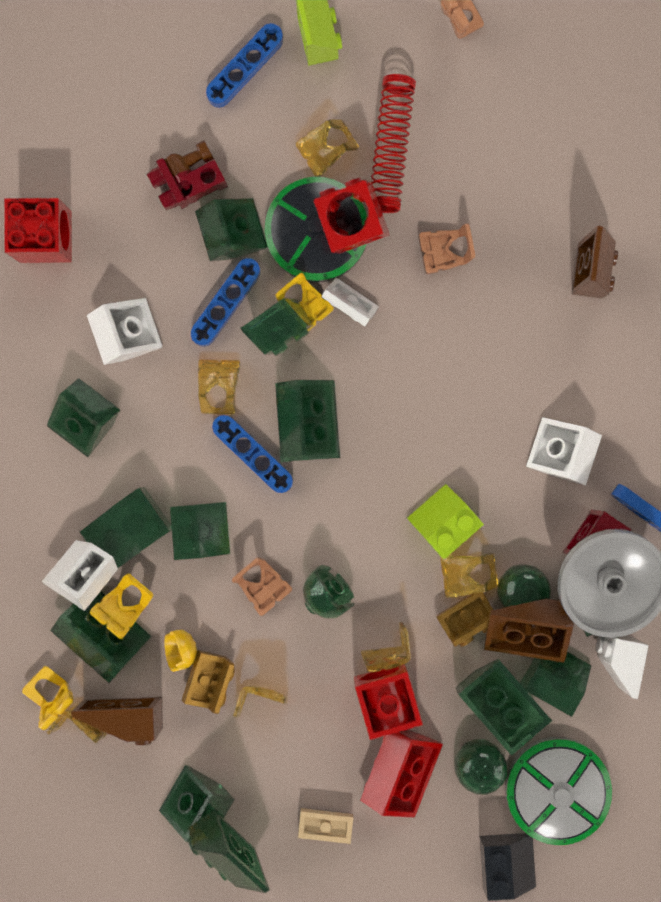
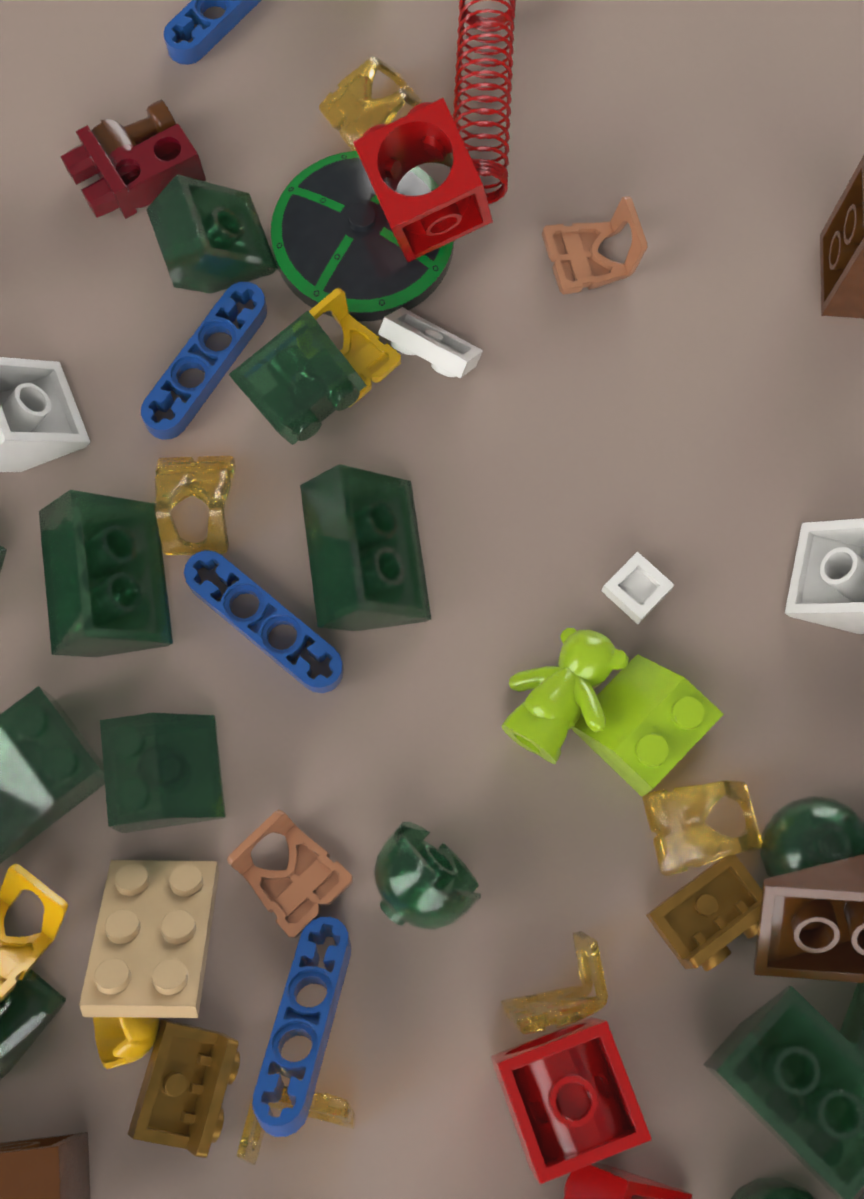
camera: 10 degrees left, 15 degrees down
none -> clear green slope [39,490,173,658]
none -> tan plate [79,860,219,1018]
none -> blue beam [252,917,351,1137]
none -> lime piece [502,628,629,765]
none -> white plate [601,551,674,624]

